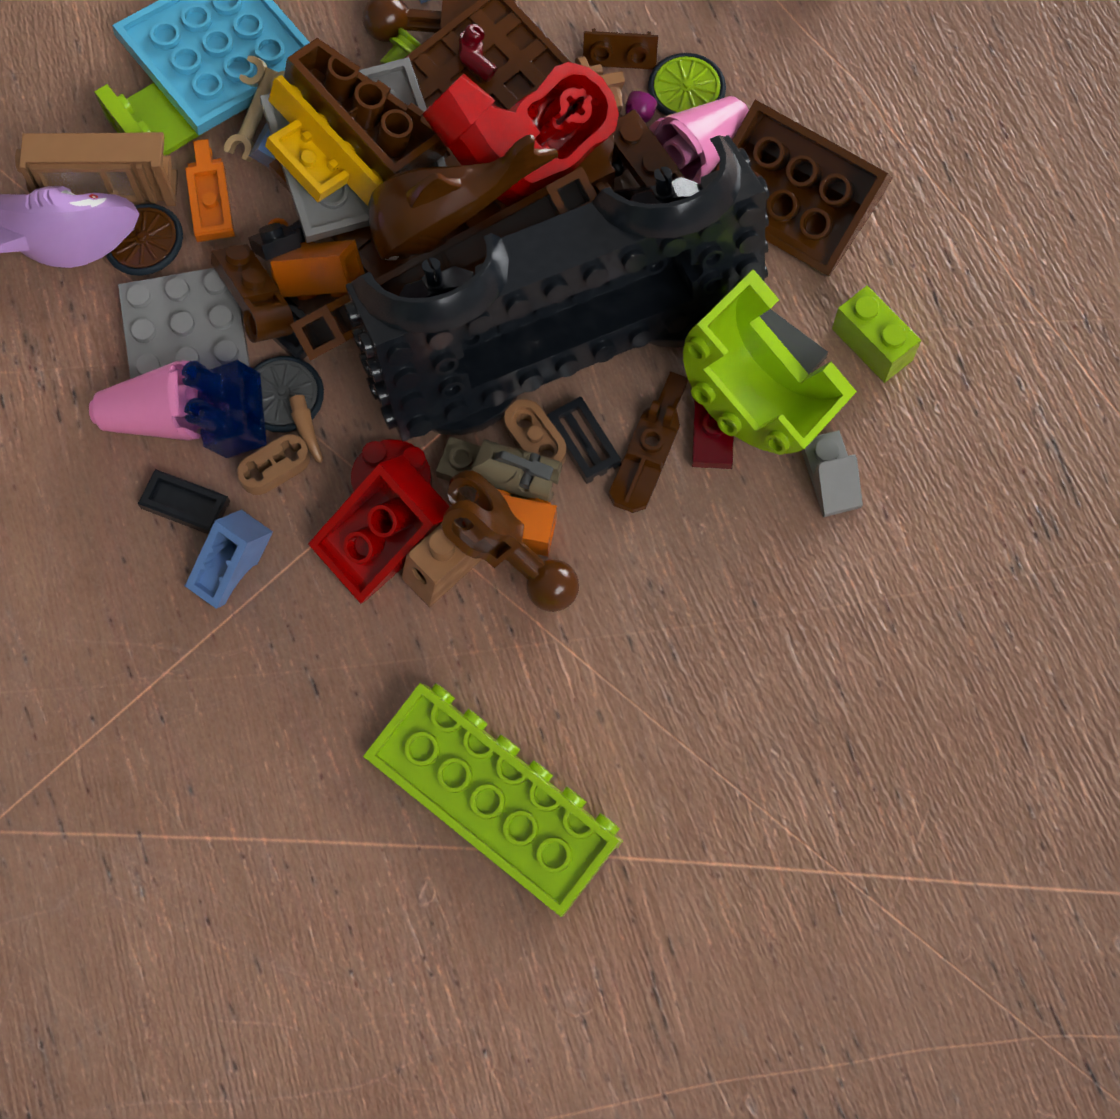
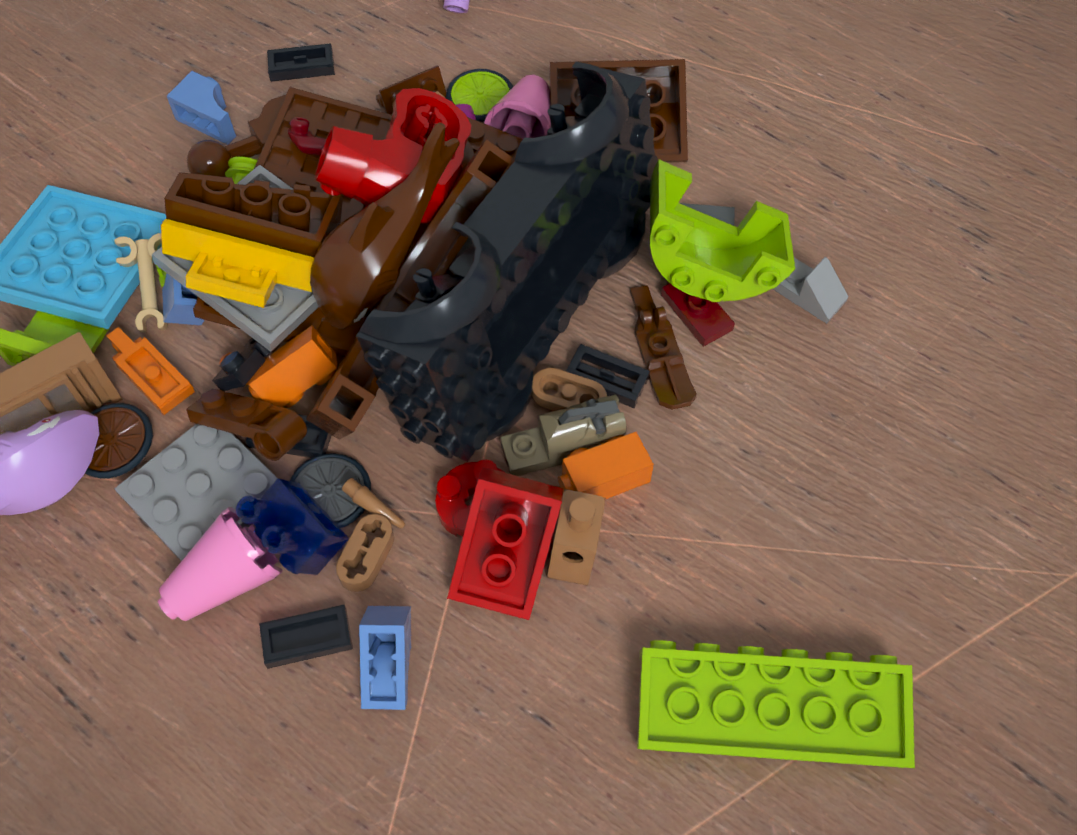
camera: 35 degrees left, 10 degrees down
reddish brown piece [442,470,579,612] -> none
lime brick [832,285,921,383] -> none

